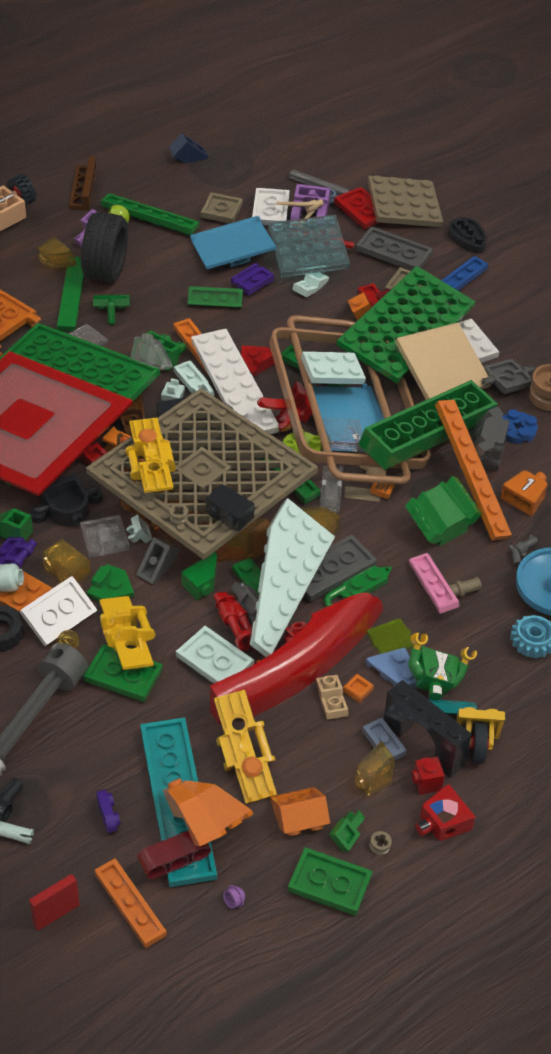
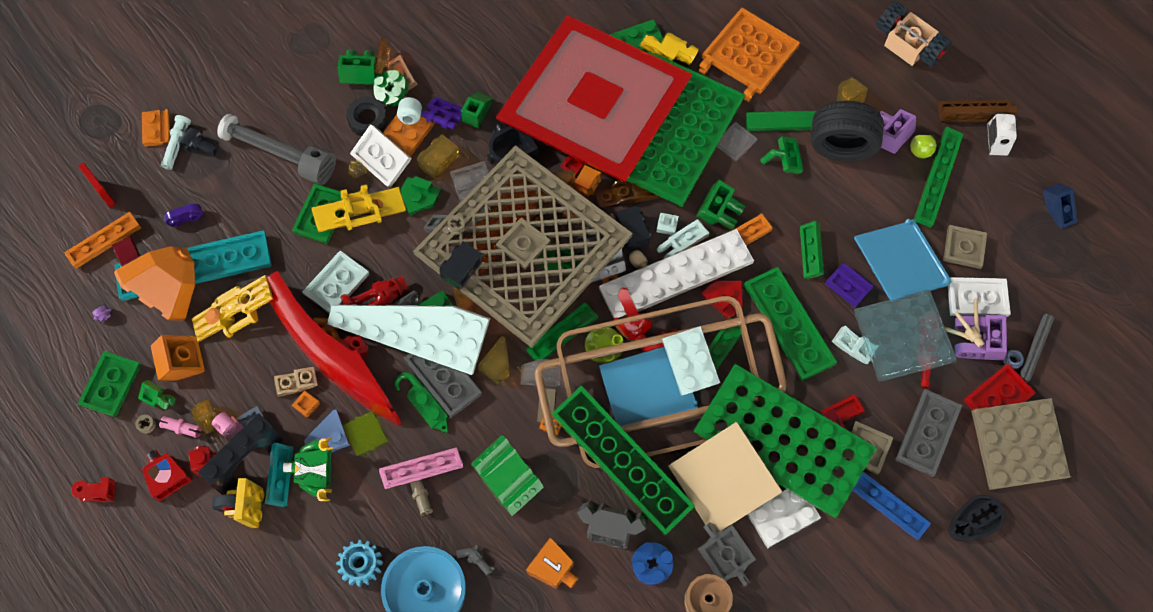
camera: 90 degrees right, 20 degrees up
yellow piece [125,418,176,493] -> none
clear slope [130,333,172,370] -> none
green slope [182,552,217,600] -> none
clear tile [322,418,364,452] -> none
orange slope [348,292,371,321] -> none
orange plate [435,400,512,541] -> none
none -> red leg [71,477,116,502]
none -> bright pink pin [159,416,202,438]
none -> bright pink leg [212,412,244,442]
none -> green plate [744,267,837,382]
none -> white torso [987,114,1017,156]

